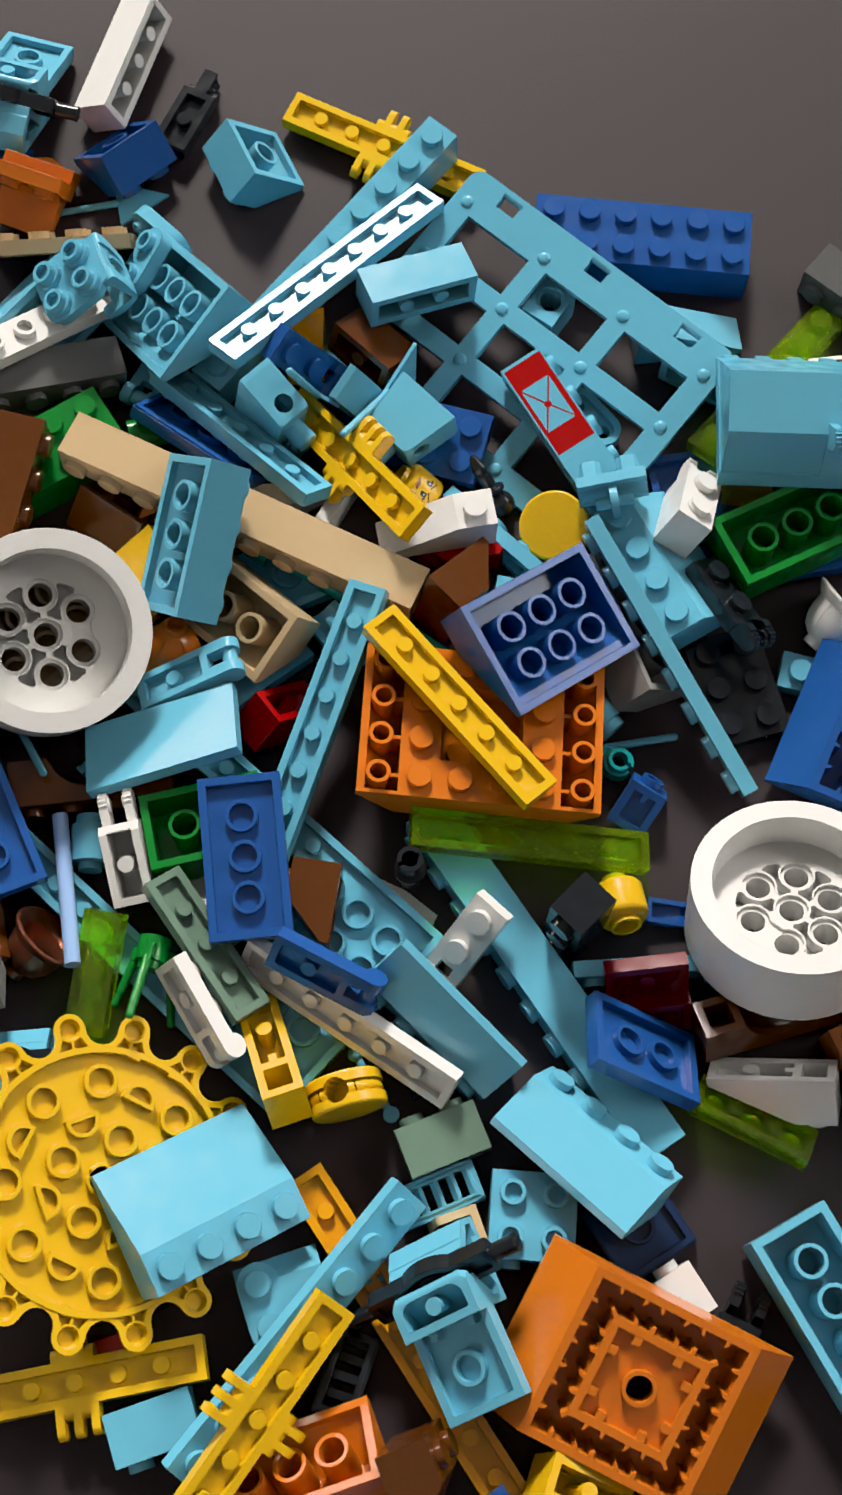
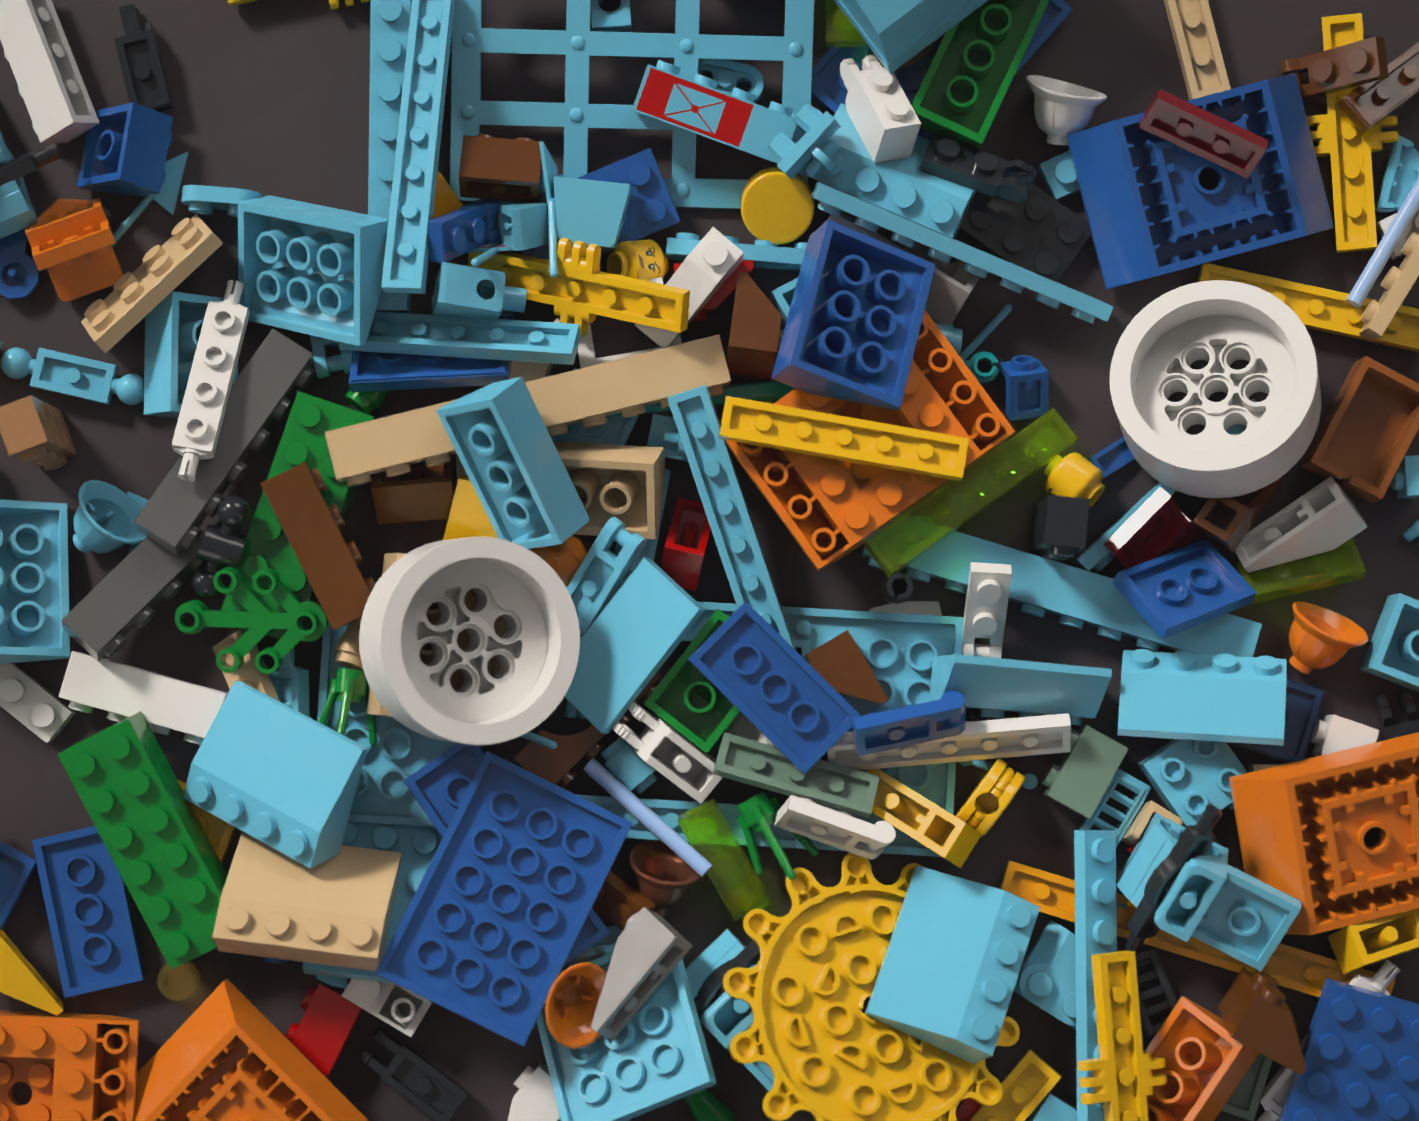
camera: 35 degrees left, 15 degrees up
medium azure piece [32,232,138,326] -> none
medium azure plate [125,227,172,297] -> none
medium azure slope [202,118,304,208] -> none
medium azure brick [356,242,478,328] -> none
black bar [469,455,515,520] -> none
none -> orange hat [1289,602,1368,675]

